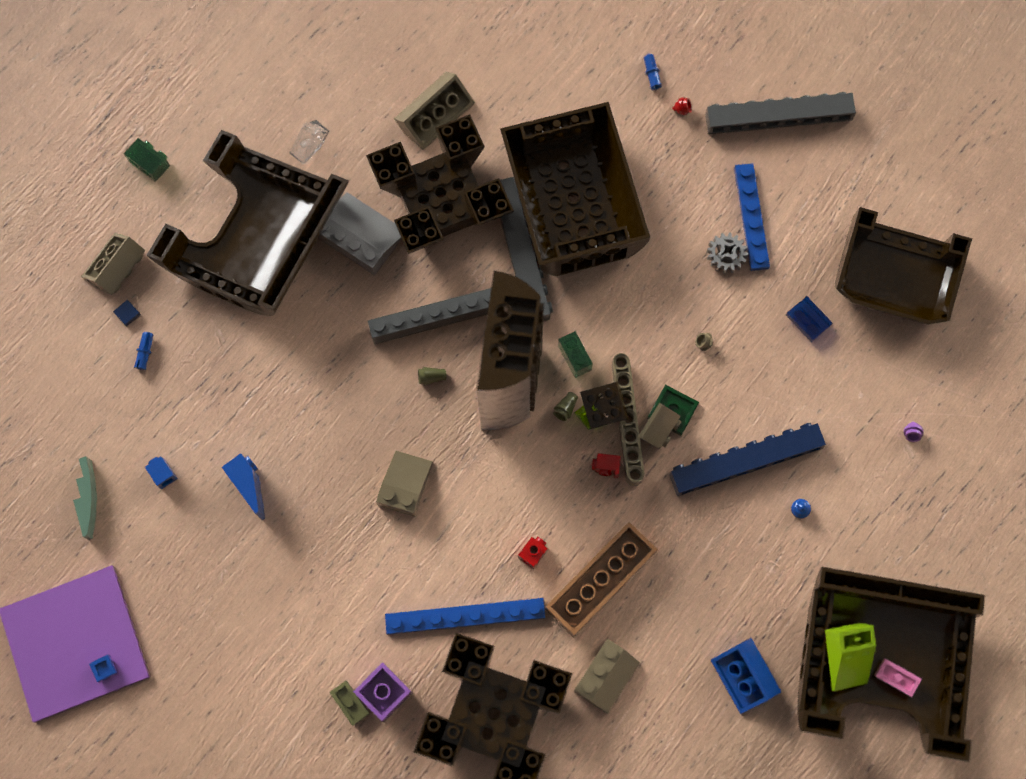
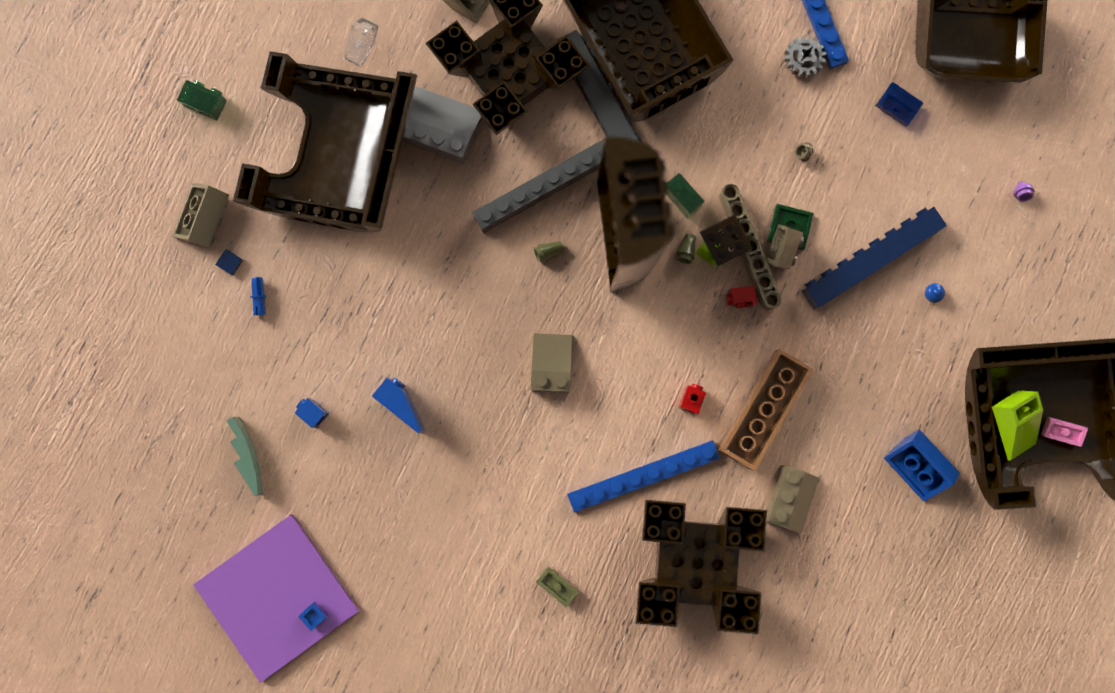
camera: 20 degrees left, 10 degrees up
medium lavender brick [353,662,413,722] -> none

